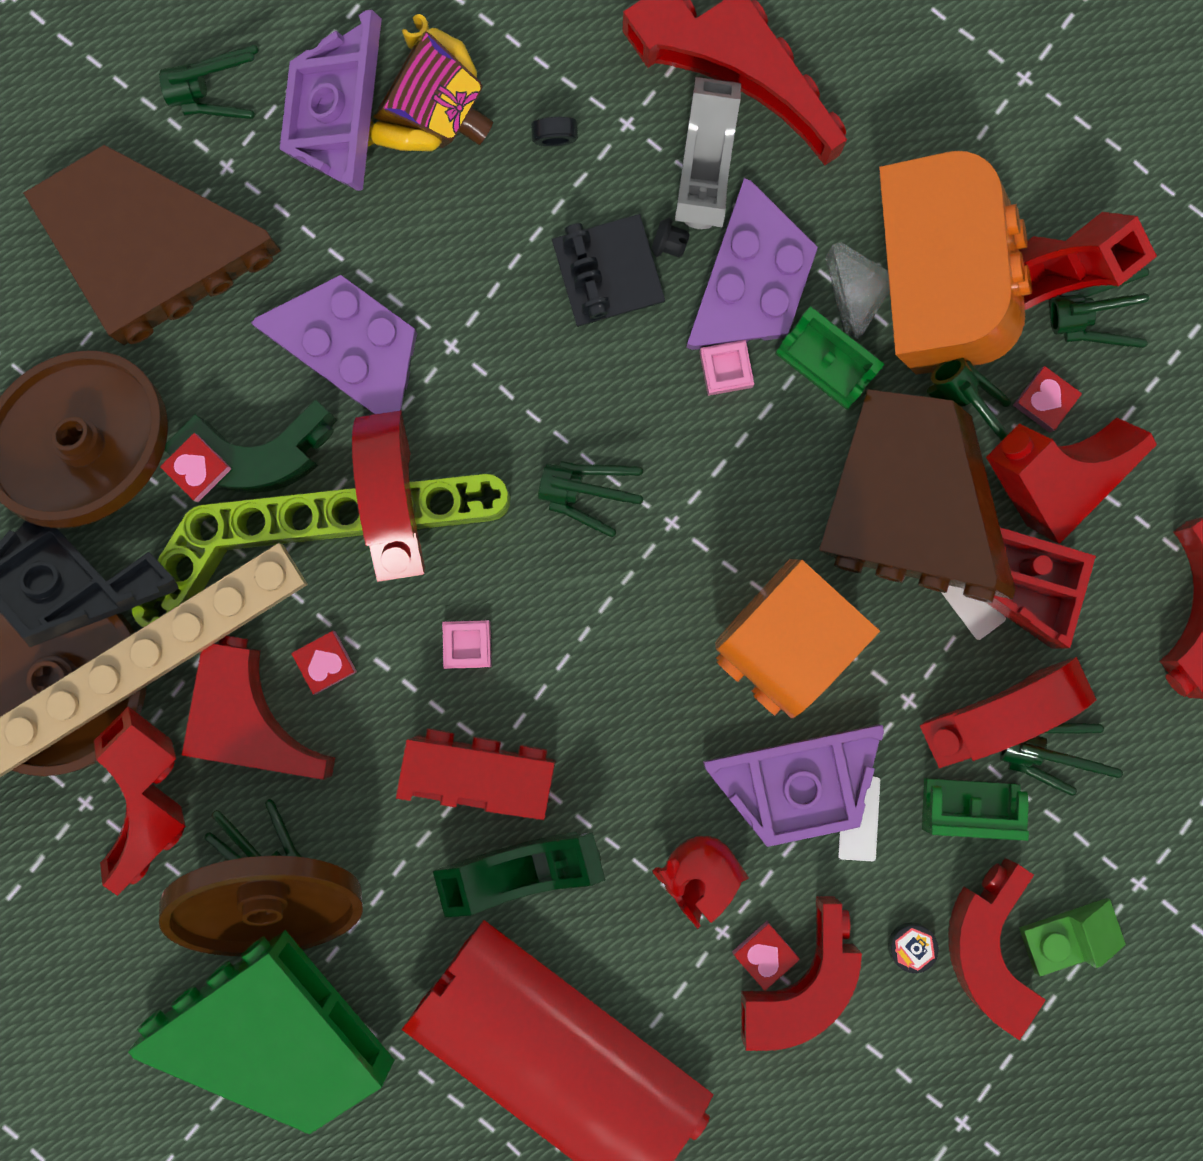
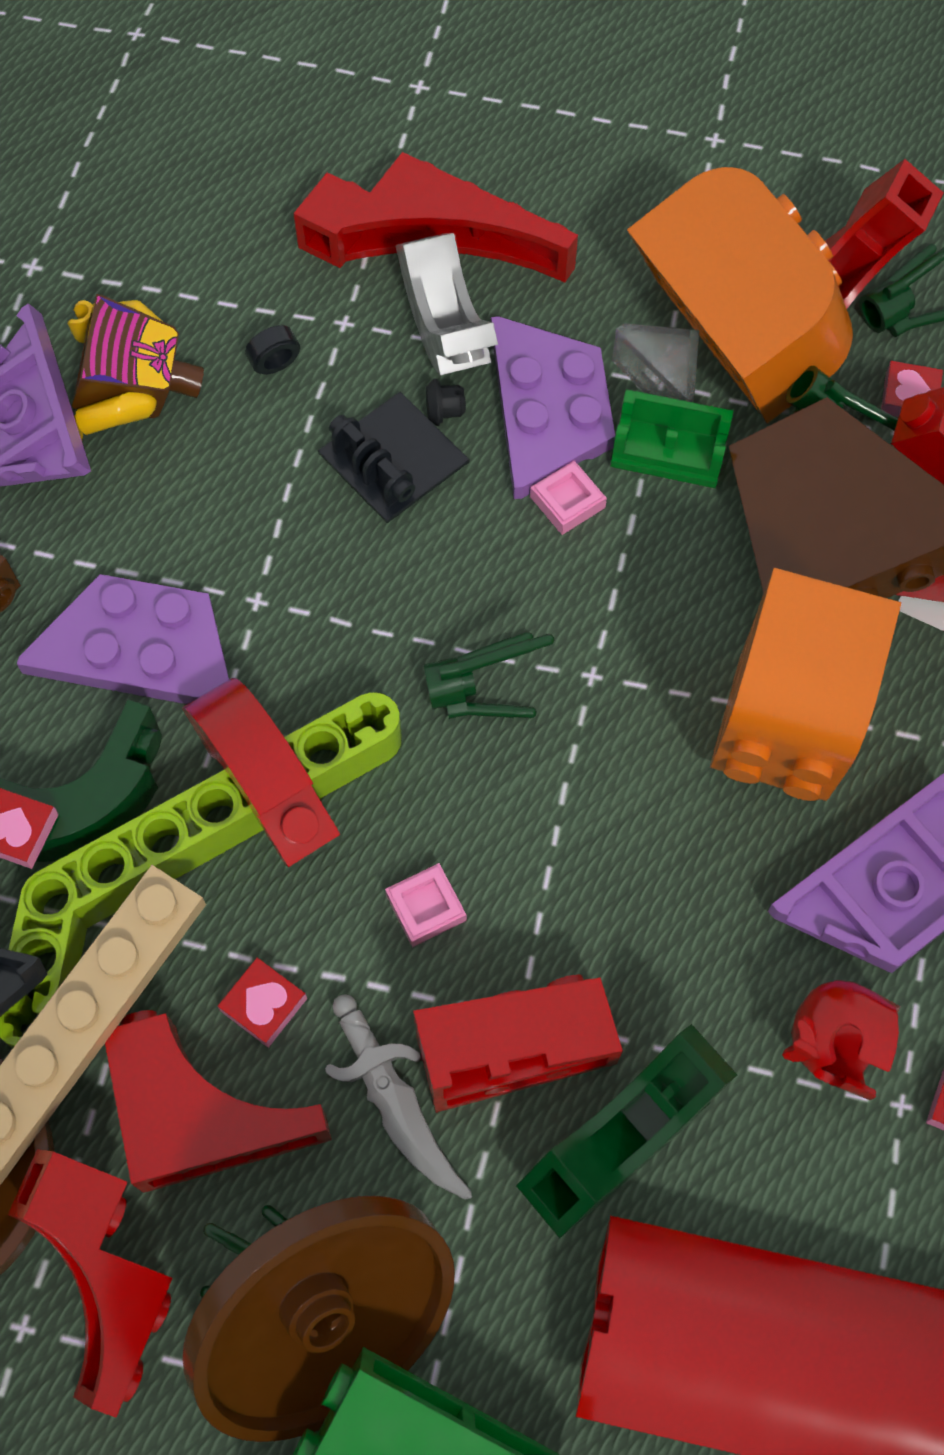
camera: 25 degrees left, 20 degrees down
none -> light grey piece [325,994,472,1200]

